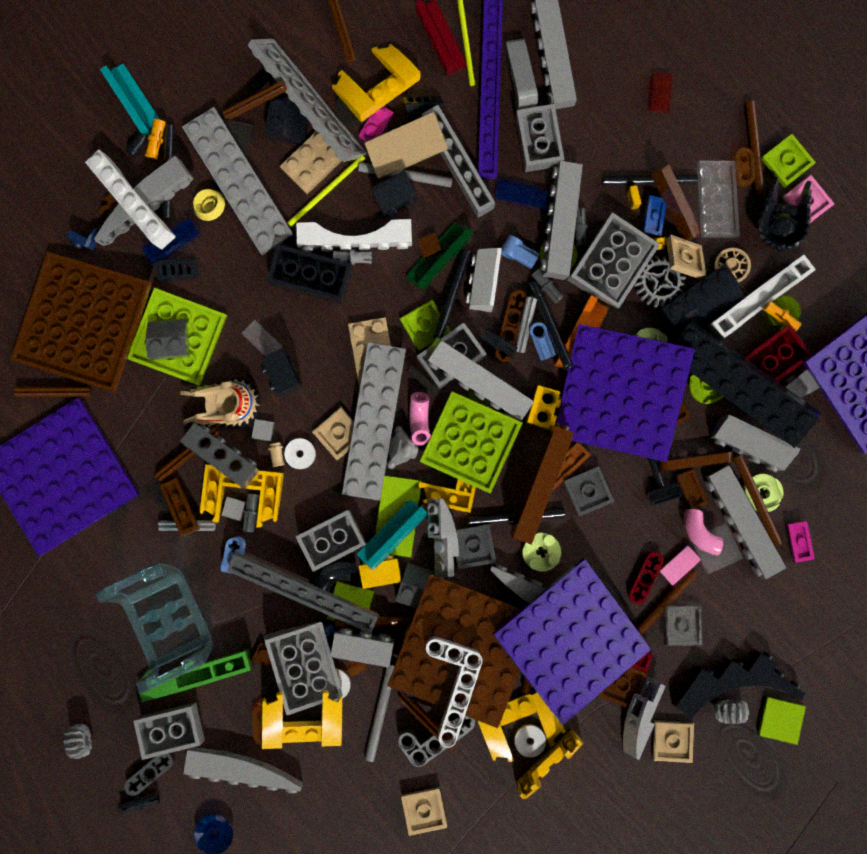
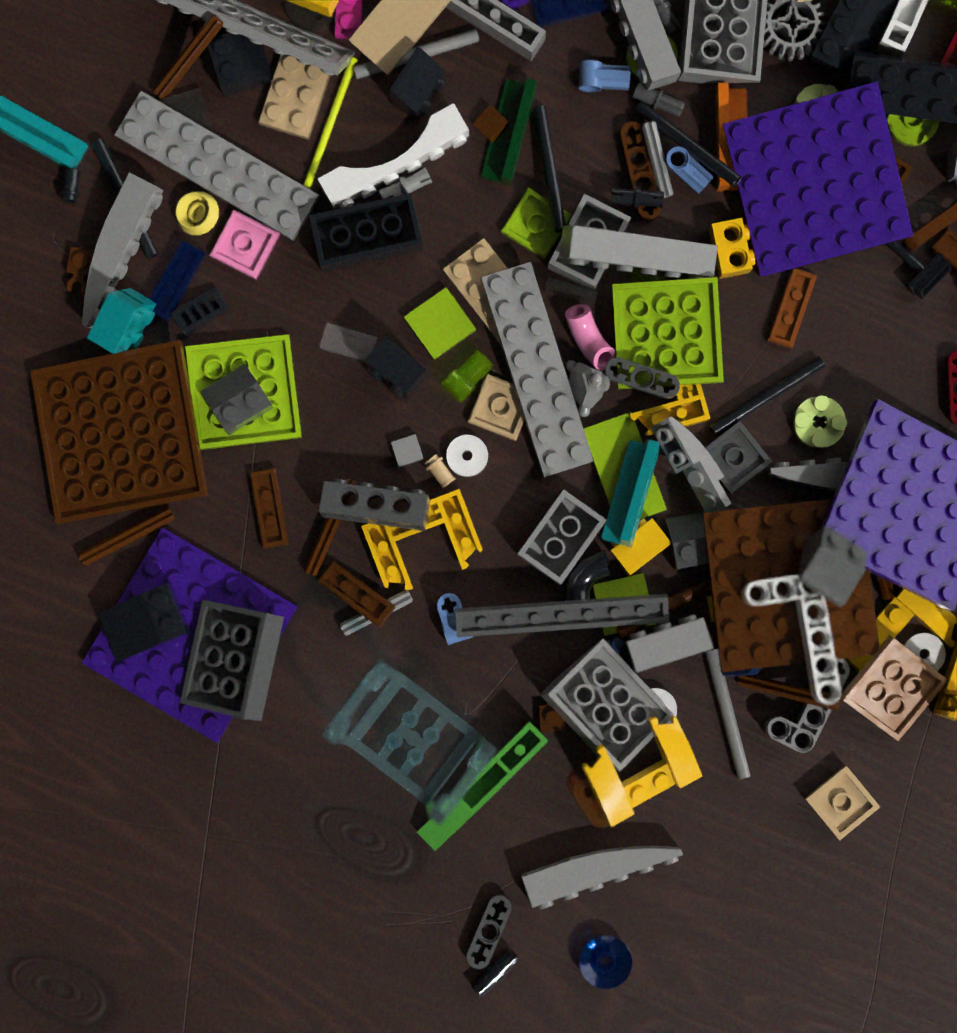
camera: 25 degrees left, 0 degrees up
light grey gear [63,724,92,759] -> none
dark blue plate [67,227,99,251] -> none
white arch [85,150,176,249] -> none
light grey brick [133,702,205,760] -> none
light orange pin [145,119,166,159] -> none
tan piece [180,378,261,429] -> none
light grey tile [222,497,246,521] -> none
dark grey axle [242,493,259,532] -> none
clear orange plate [347,661,369,677] -> none
white slope [466,248,502,312] -> none
reddish brown brick [510,423,574,545] -> none
dark grey plate [563,466,614,517] -> none
none -> teal piece [87,288,156,354]
none -> black slope [98,583,191,662]
none -> dark grey slope [180,600,284,721]
none -> bright pink tile [210,210,280,280]
none -> reddish brown tile [249,467,289,549]
none -> lime tile [404,288,476,360]
none -> clear neon green piece [441,350,493,403]
none -> dark grey beam [606,358,680,399]
none -> dark grey slope [798,526,867,607]
none -> medium nougat plate [840,635,948,741]

